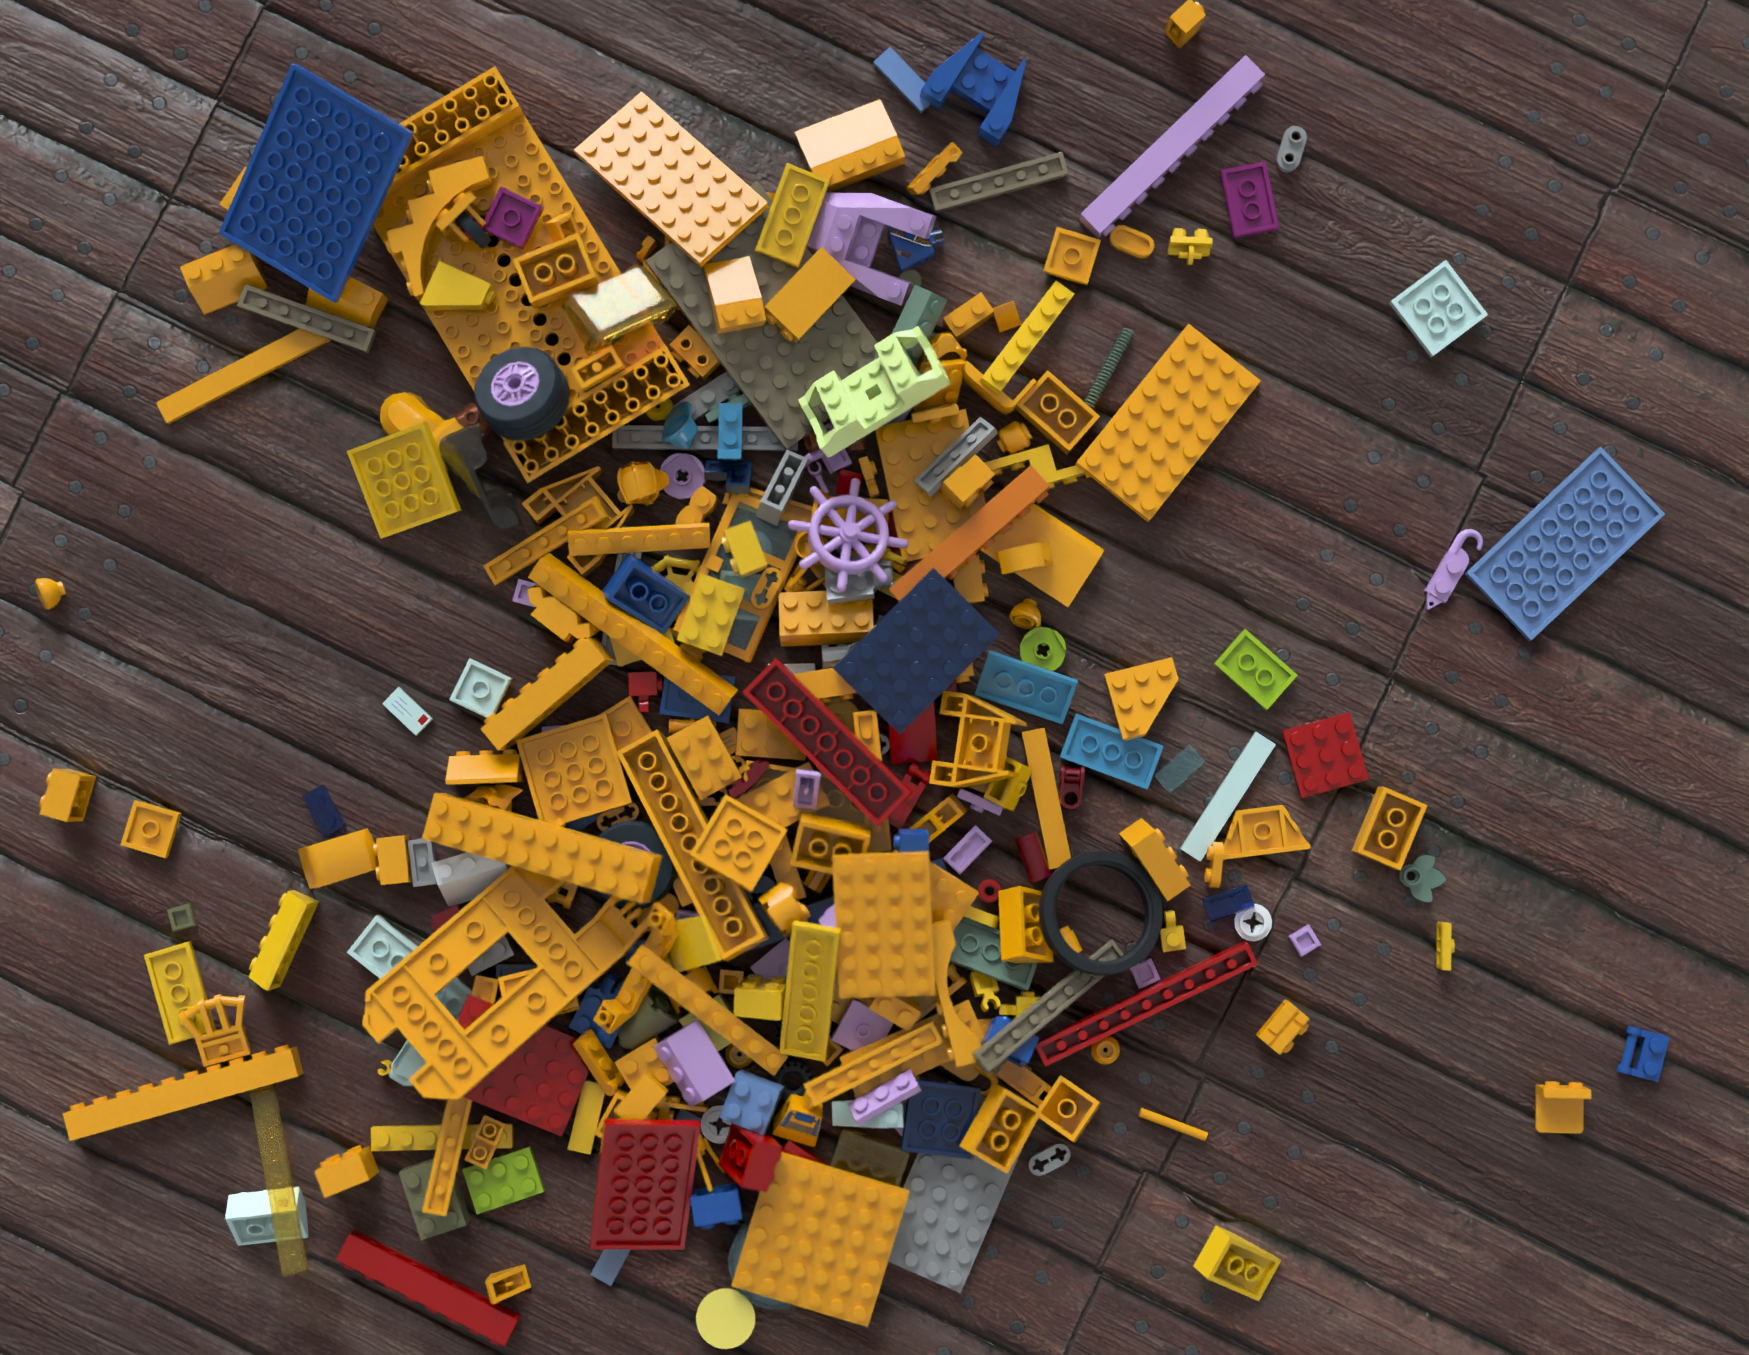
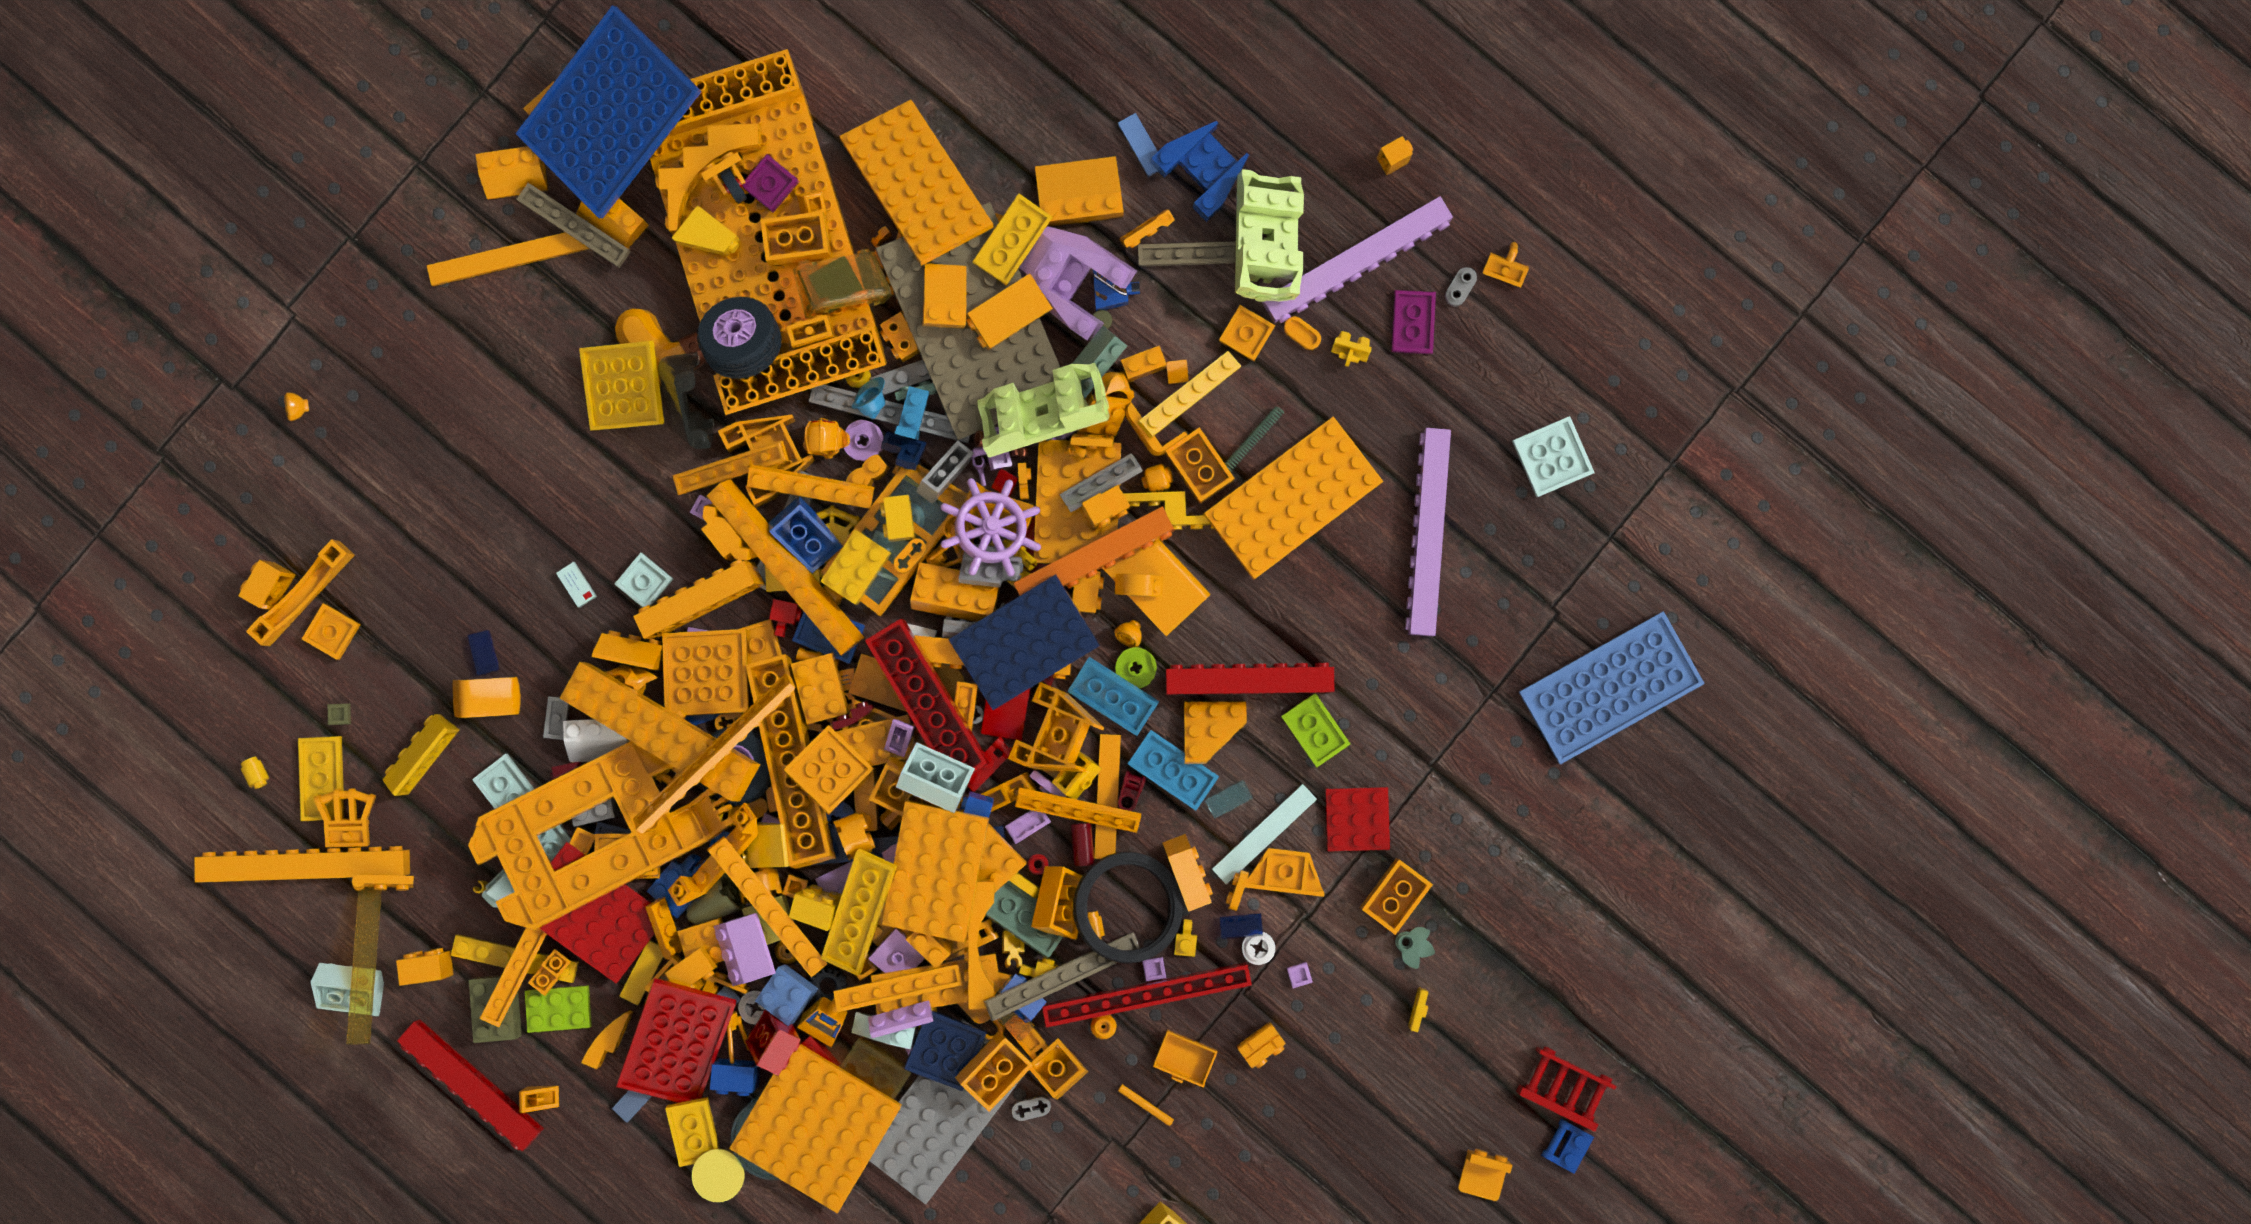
camera: 15 degrees right, 0 degrees up
light orange brick [373,835,413,885] -> none
lavender plate [1424,529,1483,610] -> none
none -> yellow brick [241,757,269,789]
none -> light orange arch [246,539,355,646]
none -> light orange plate [352,875,414,891]
none -> light orange slope [581,1010,633,1069]
none -> light orange plate [633,673,796,834]
none -> yellow plate [665,1097,720,1167]
none -> light aqua slope [896,742,975,813]
none -> light orange tile [1015,787,1141,833]
none -> light orange tile [1066,443,1087,460]
none -> light orange container [1153,1029,1218,1088]
none -> red brick [1166,663,1335,695]
none -> yellowish green piece [1235,169,1304,302]
none -> lavender brick [1405,428,1451,637]
none -> light orange plate [1483,242,1529,288]
none -> red fence [1516,1046,1617,1132]

